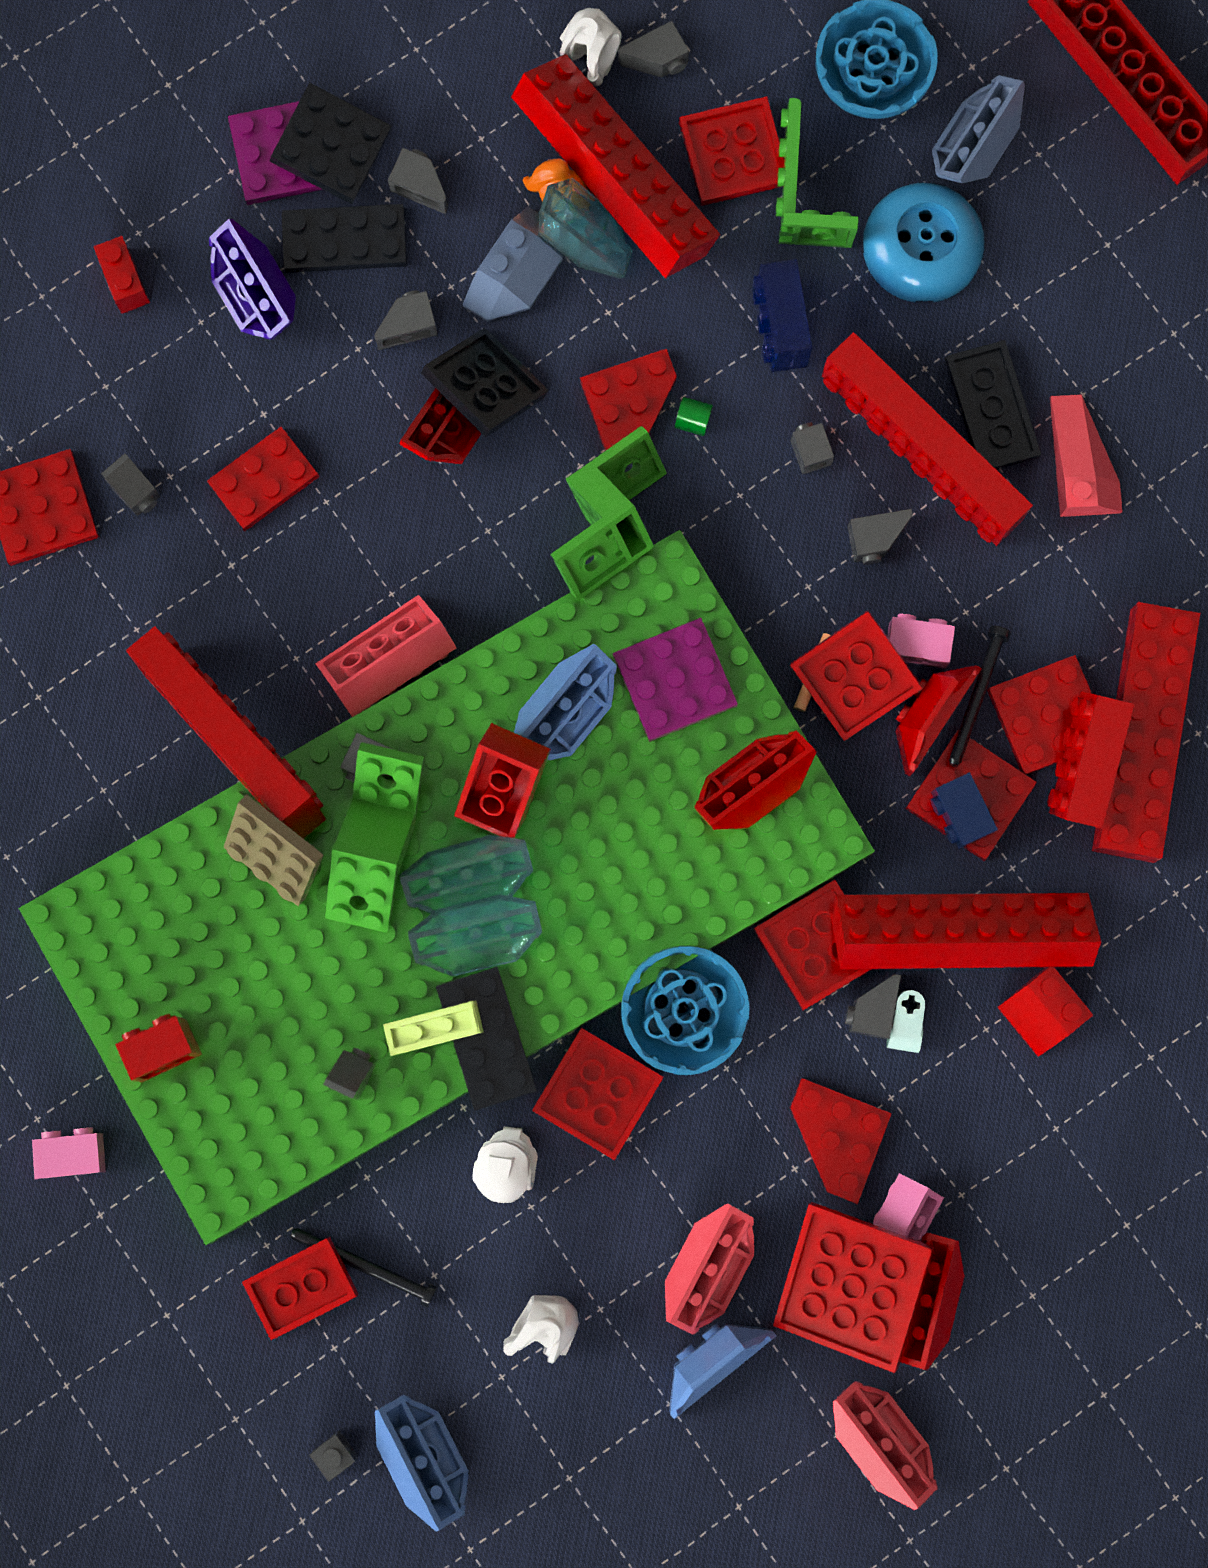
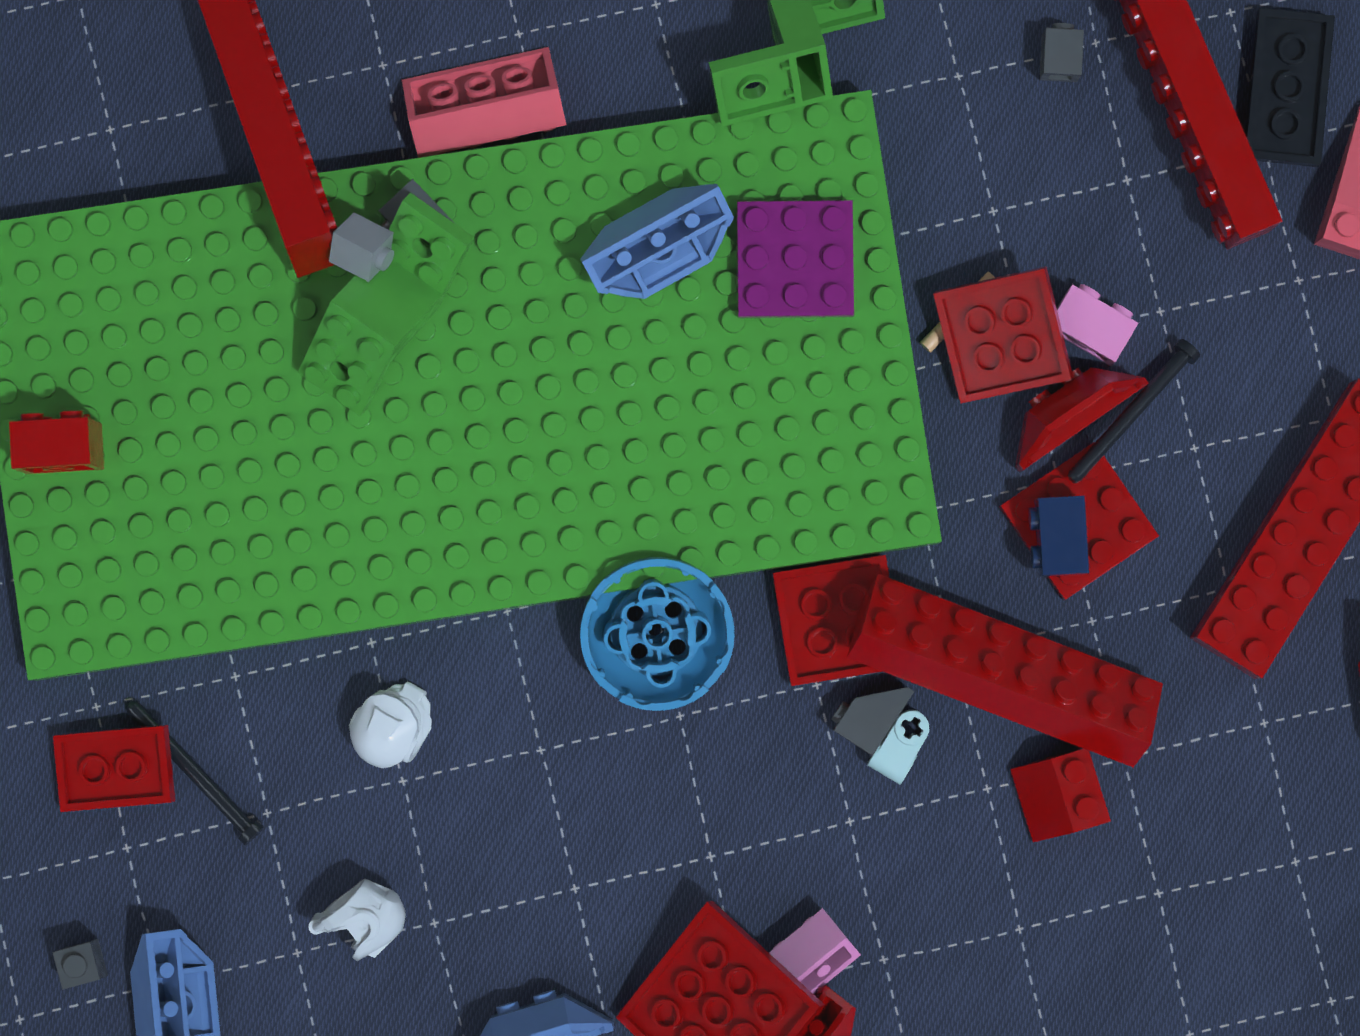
camera: 25 degrees right, 5 degrees up
dark tan plate [223,794,323,906] -> none
dark grey slope [323,1047,376,1100] -> none
yellowish green tile [383,1001,484,1056] -> none
clear light blue wedge [399,835,533,919] -> none
clear light blue wedge [408,894,543,977] -> none
black plate [436,967,537,1111] -> none
red brick [454,723,551,842] -> none
red plate [532,1028,664,1160] -> none
coral wedge [665,1203,754,1335] -> none
red wedge [694,731,816,830] -> none
red plate [790,1078,892,1204] -> none
dark grey slope [847,509,913,565] -> none
red plate [987,655,1091,775] -> none
red brick [1047,691,1134,829] -> none
none -> light grey brick [329,212,394,282]

